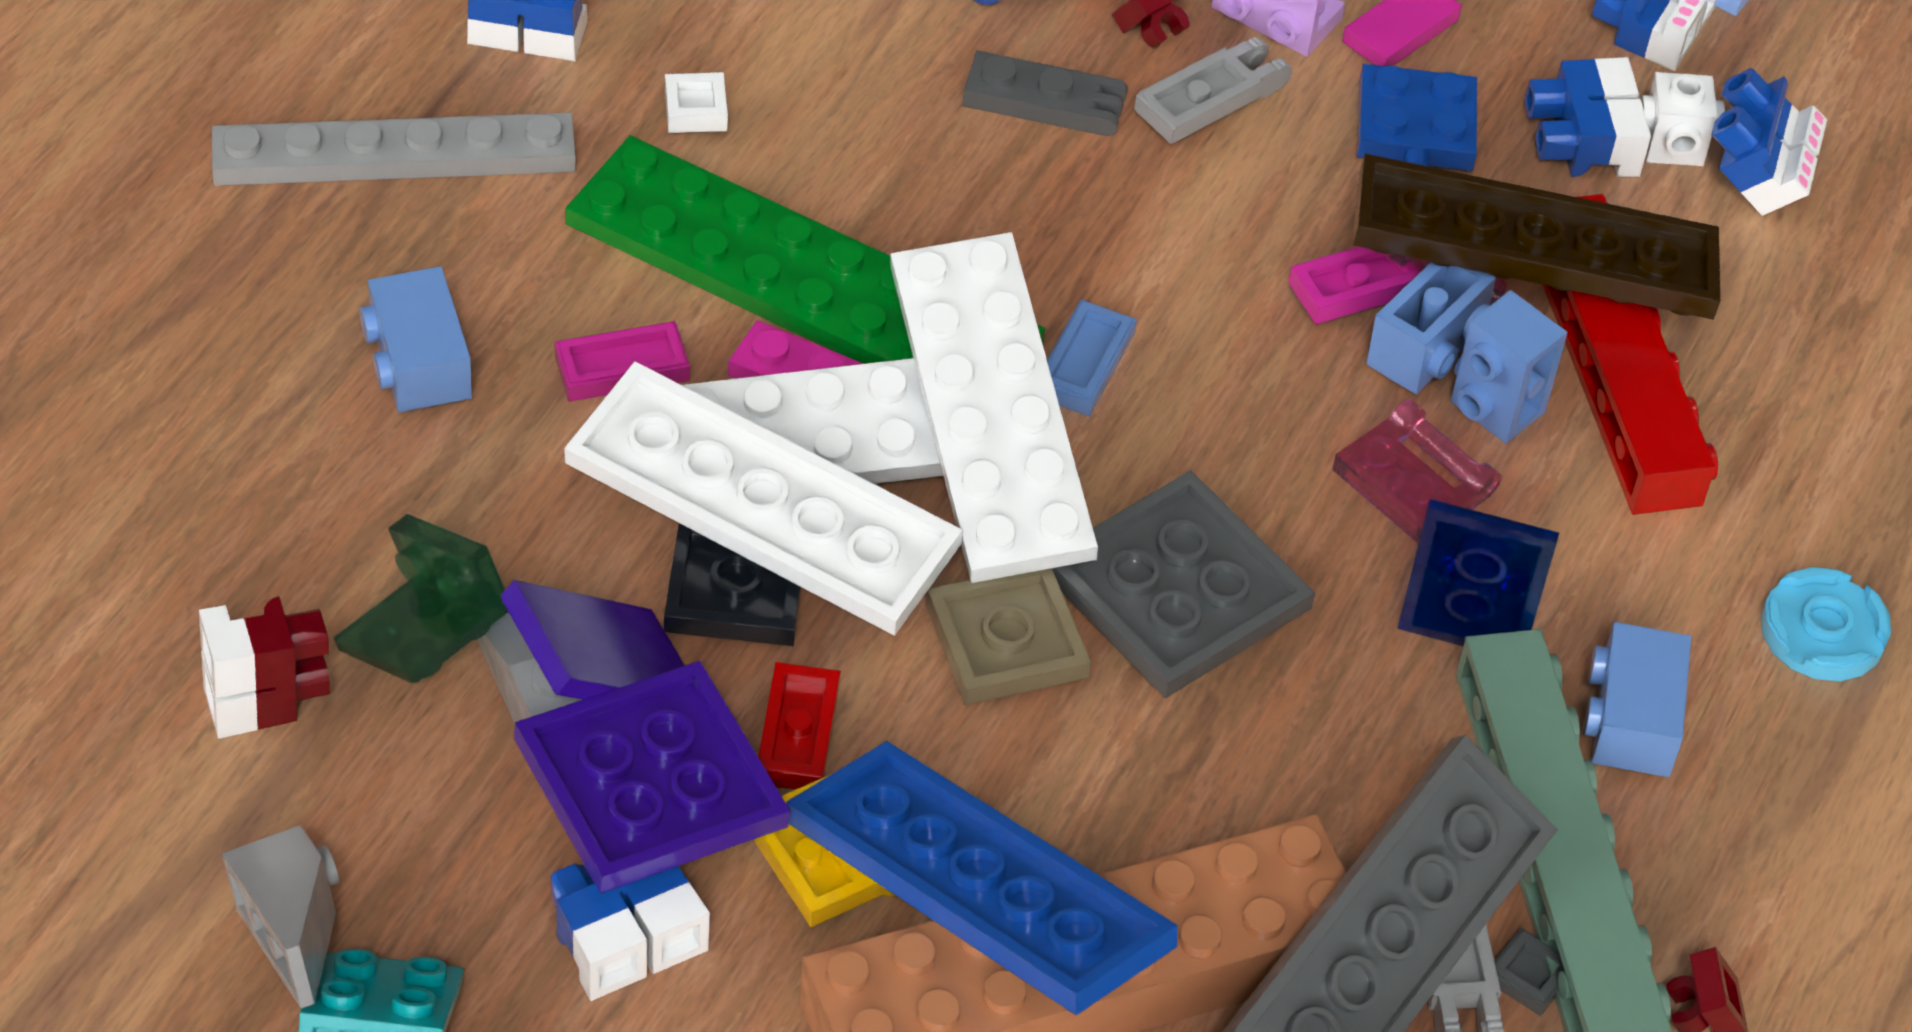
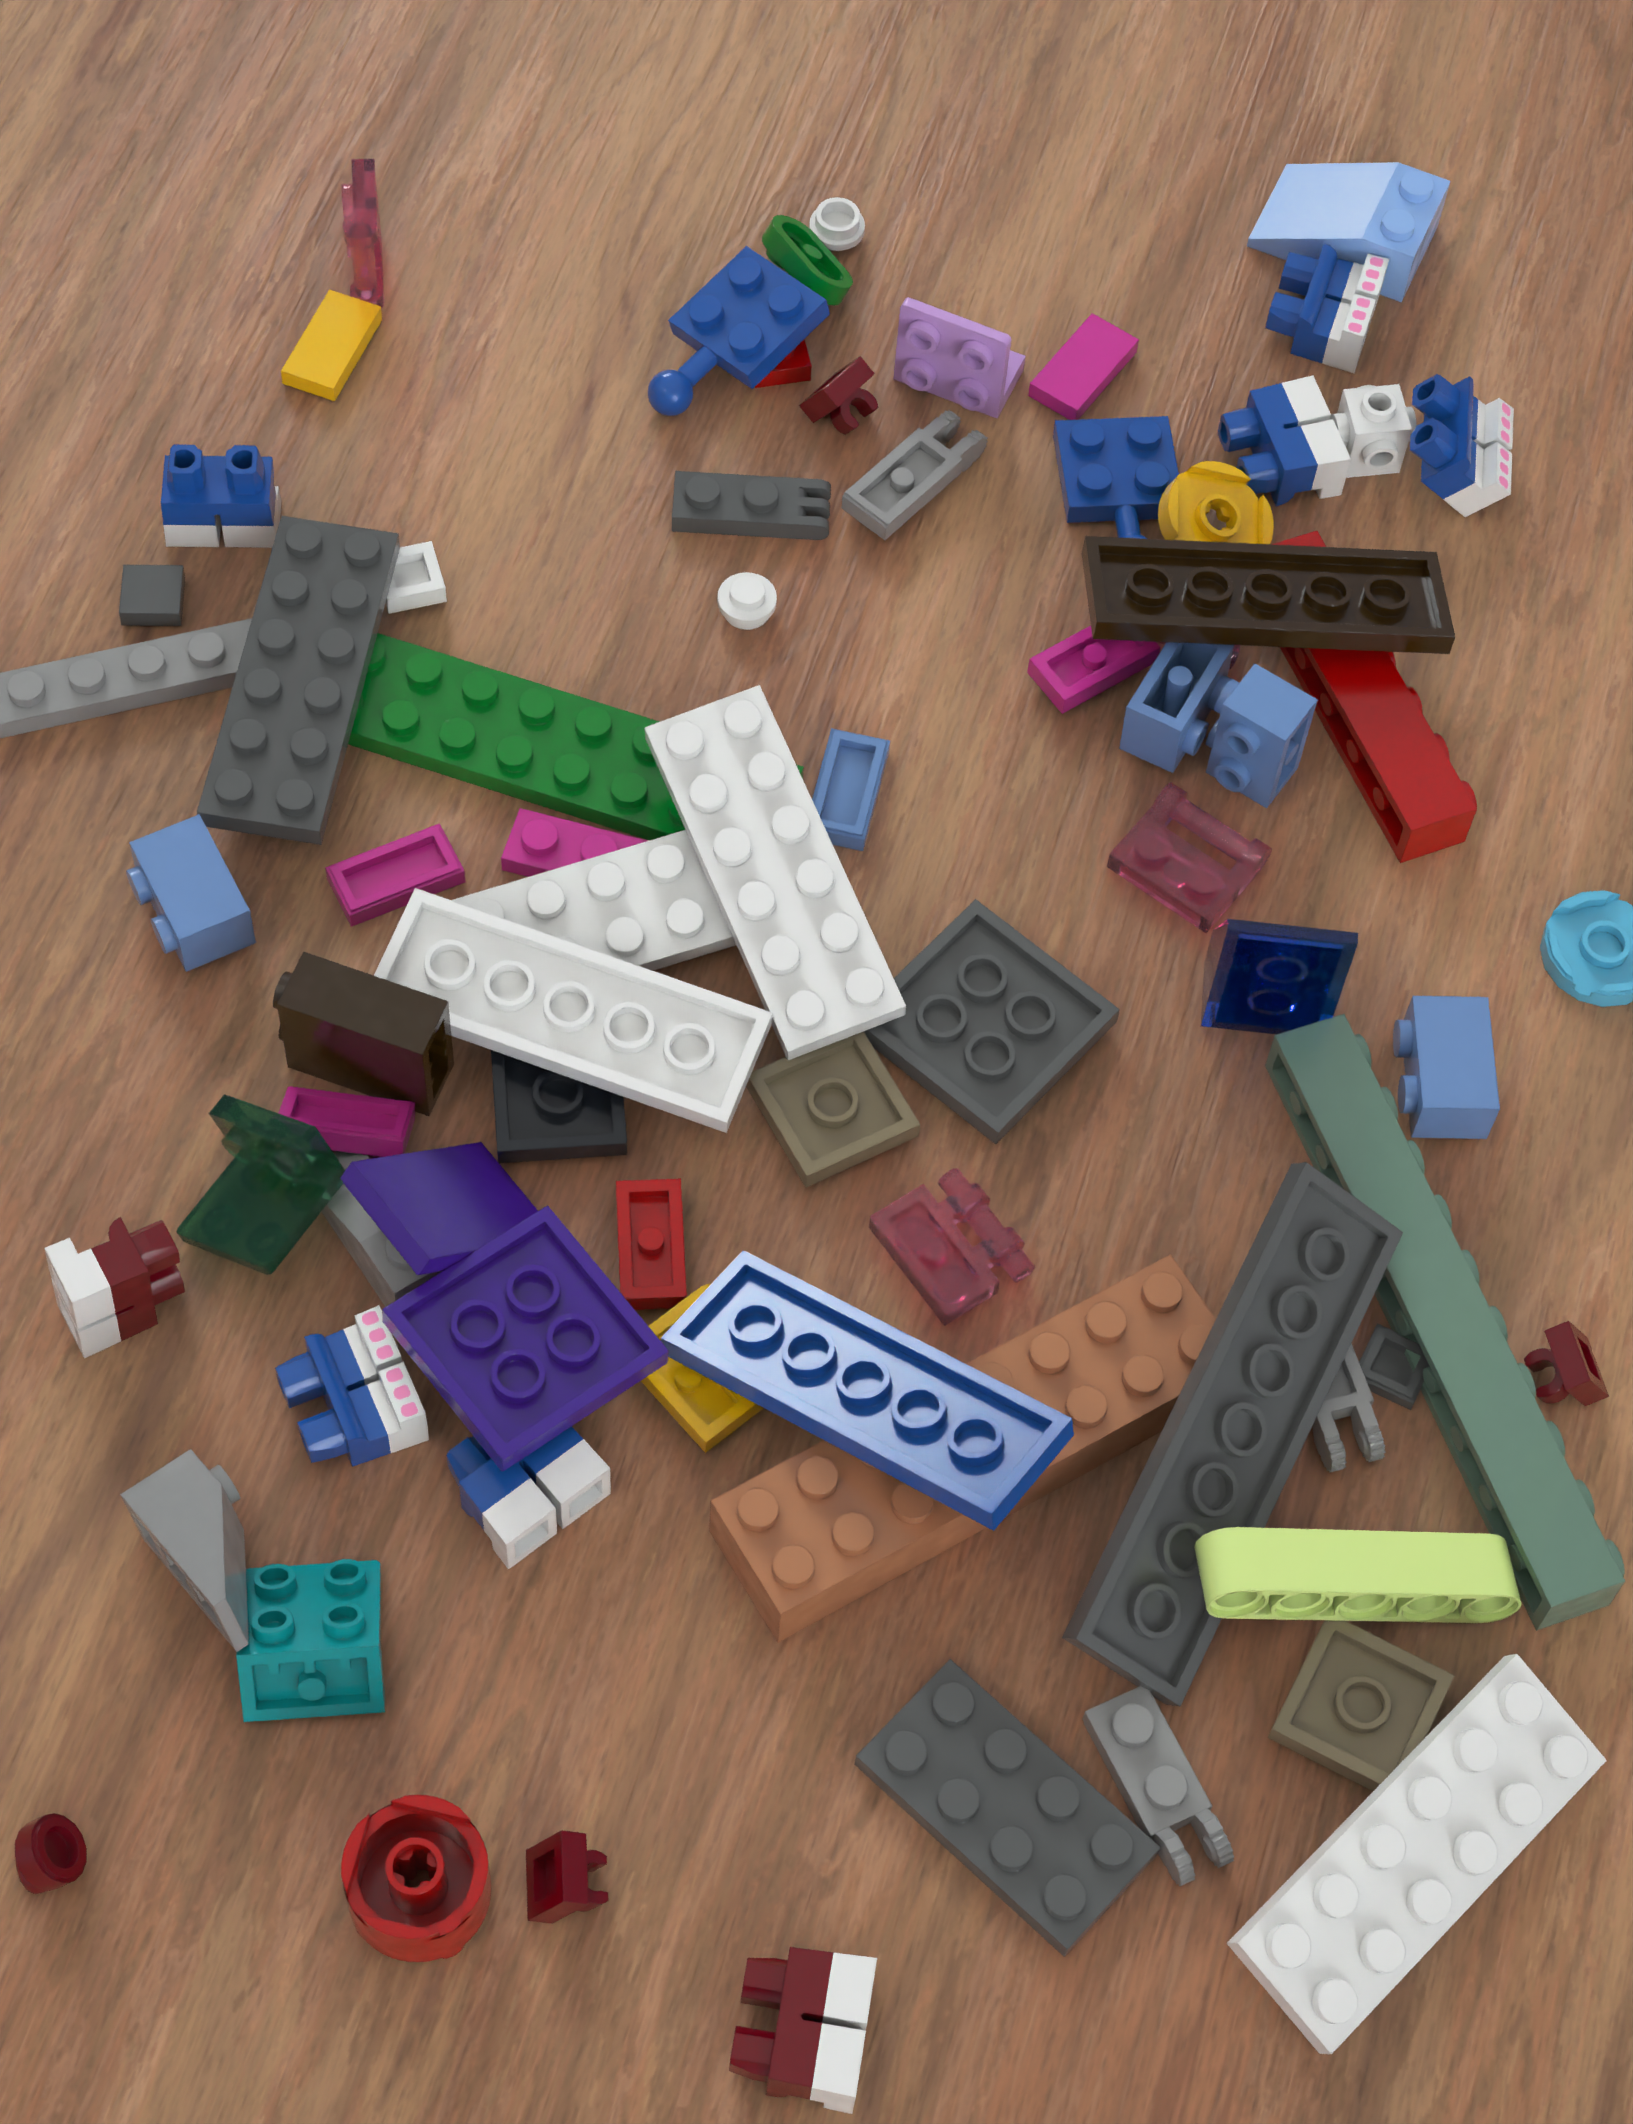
camera: 10 degrees left, 10 degrees up
none -> dark grey tile [119,565,185,626]
none -> dark grey plate [197,516,400,845]
none -> dark brown brick [273,952,454,1116]
none -> dark pink tile [274,1086,415,1157]
none -> blue hips [275,1305,429,1467]
none -> white plate [717,572,777,630]
none -> clear pink plate [869,1168,1035,1326]
none -> yellow plate [1158,461,1274,544]

